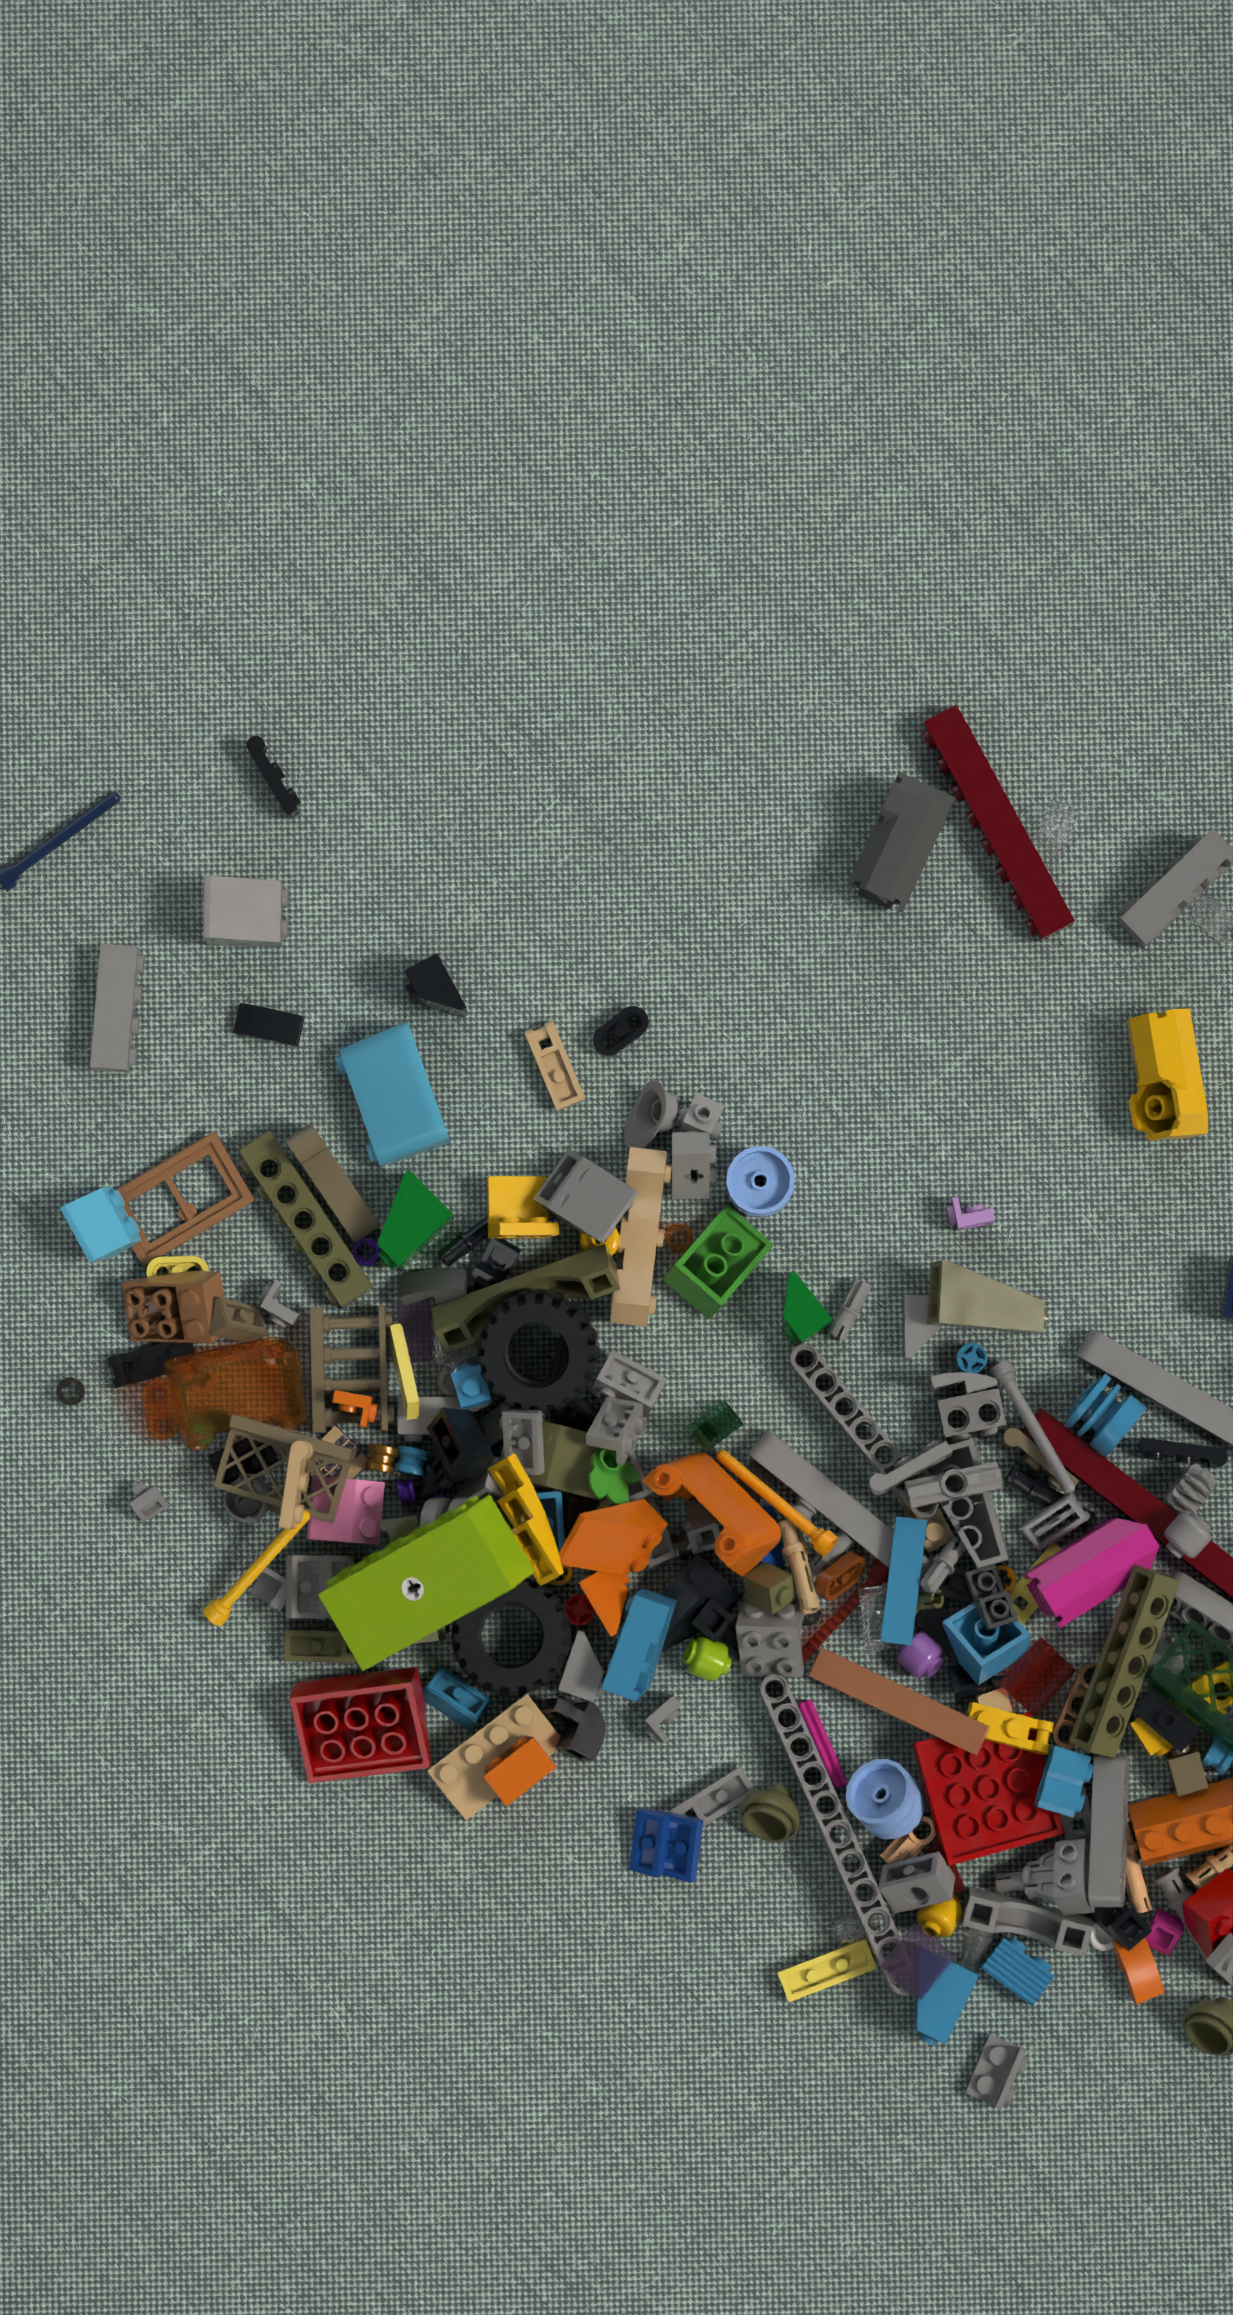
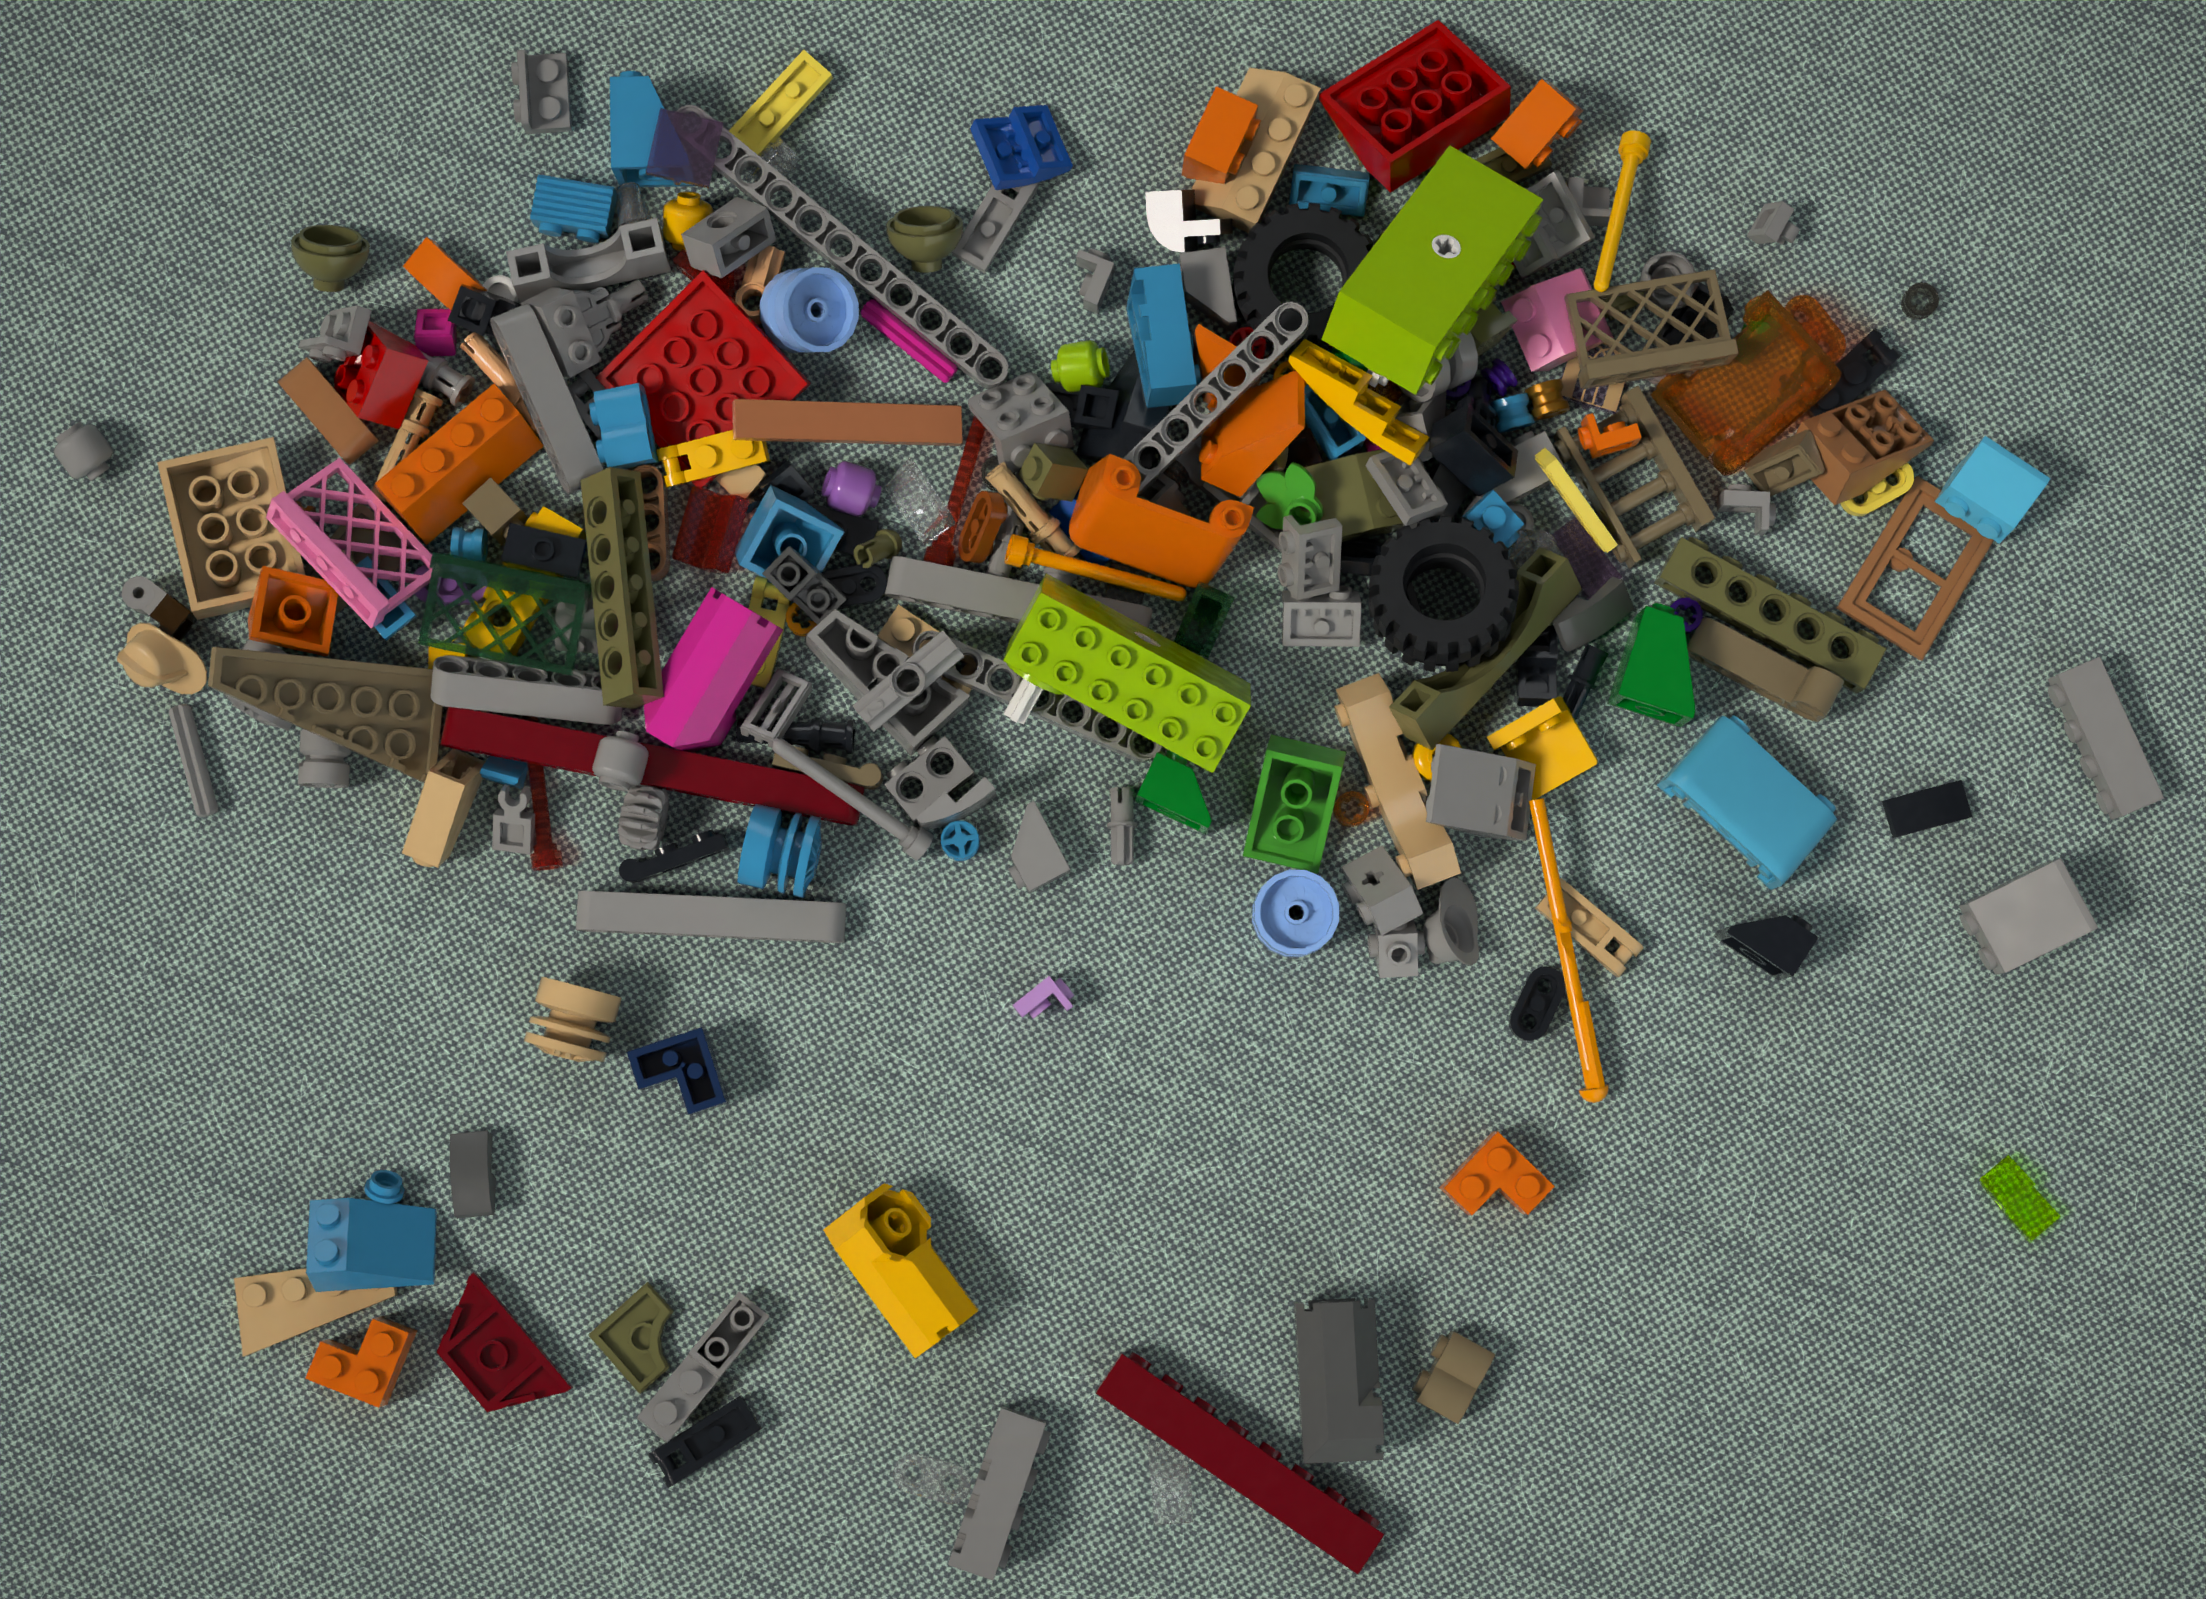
camera: 145 degrees right, 0 degrees up
black plate [247,736,301,820] -> none
tan plate [279,1440,314,1529] -> none
light grey plate [869,1440,952,1495] -> none
dark azure tile [880,1516,927,1646] -> none
light grey axle [920,1537,966,1593] -> none
olive slope [927,1260,1048,1334] -> none
none -> lime piece [1003,573,1251,773]
none -> light grey beam [1123,302,1309,497]
none -> dark tan brick [1412,1331,1495,1424]
none -> orange brick [1439,1131,1555,1216]
none -> orange brick [1491,79,1583,169]
none -> light orange bar [1529,798,1609,1103]
none -> clear neon green slope [1978,1154,2061,1243]

